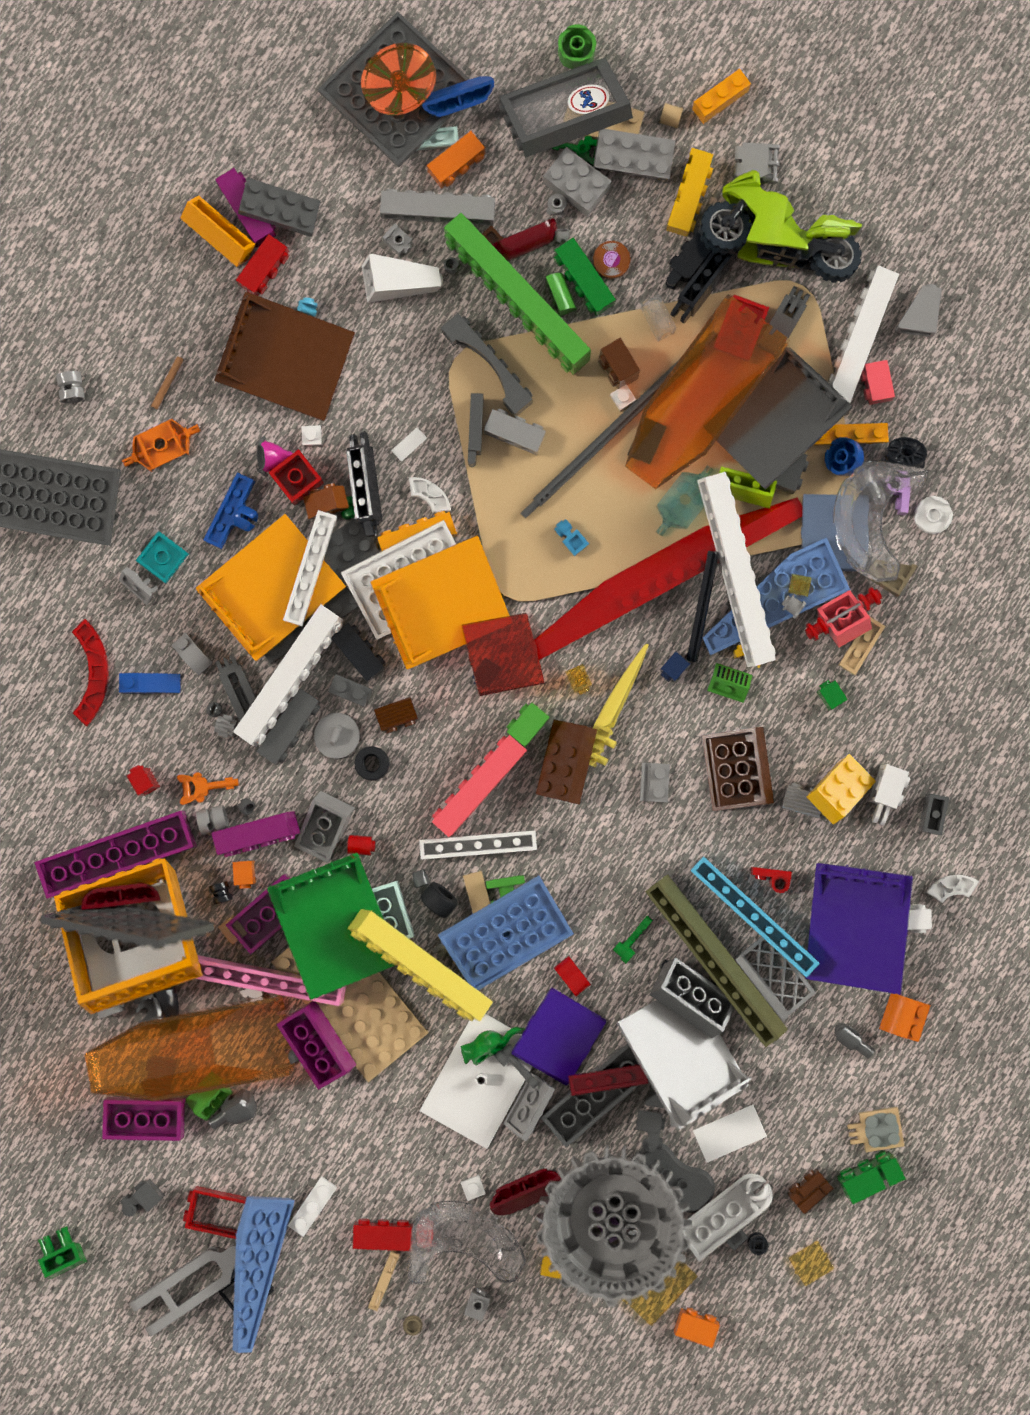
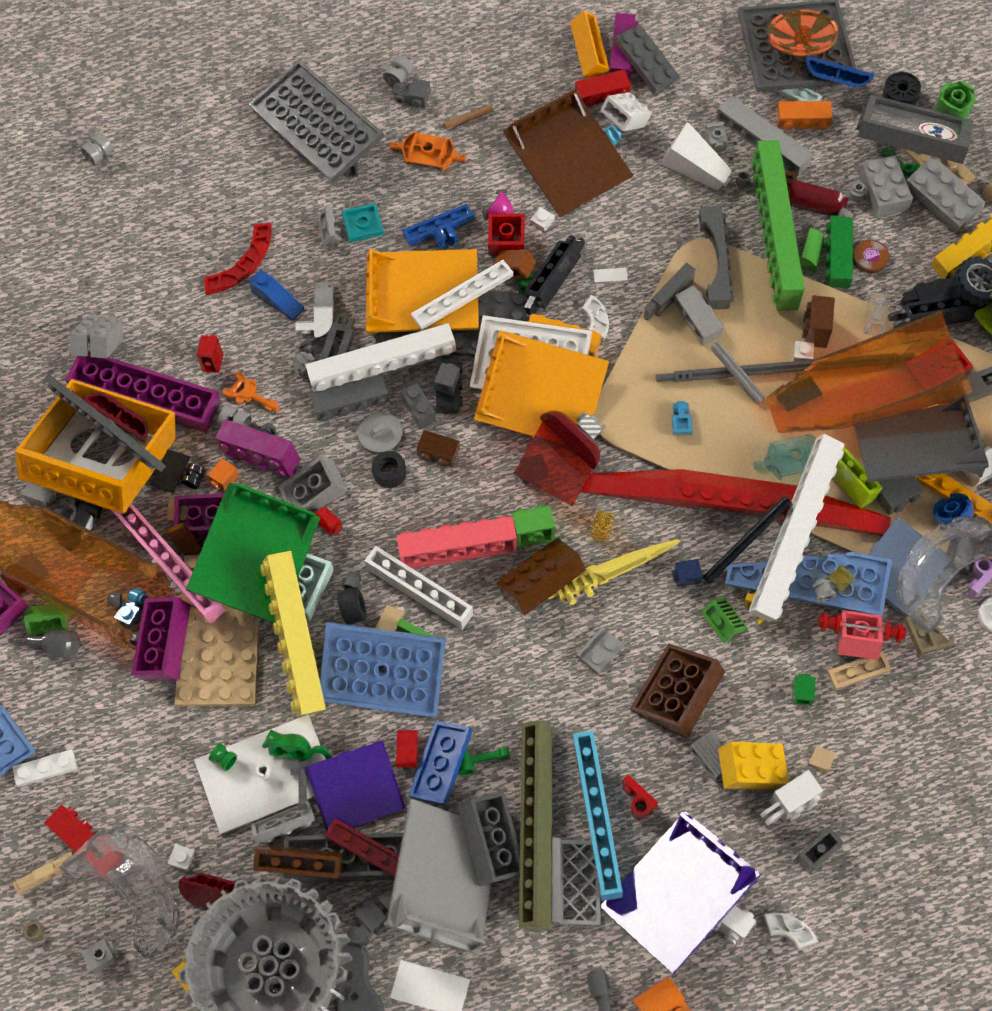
camera: 35 degrees right, 20 degrees down
none -> light grey piece [70,315,123,358]
none -> dark grey hinge [107,592,122,608]
none -> dark azure plate [114,588,148,628]
none -> black piece [151,449,190,493]
none -> reddish brown tile [166,522,203,555]
none -> green wheel [209,743,237,772]
none -> reddish brown brick [253,845,343,878]
none -> white brick [296,306,333,338]
none -> dark grey brick [393,78,431,108]
none -> blue plate [408,721,473,806]
none -> dark grey brick [434,363,460,396]
none -> dark red brick [540,410,600,470]
none -> light grey brick [576,412,606,440]
none -> white brick [600,92,652,131]
none -> light grey axle [711,342,765,404]
none -> tan slope [808,746,837,774]
none -> black wheel [882,72,921,105]

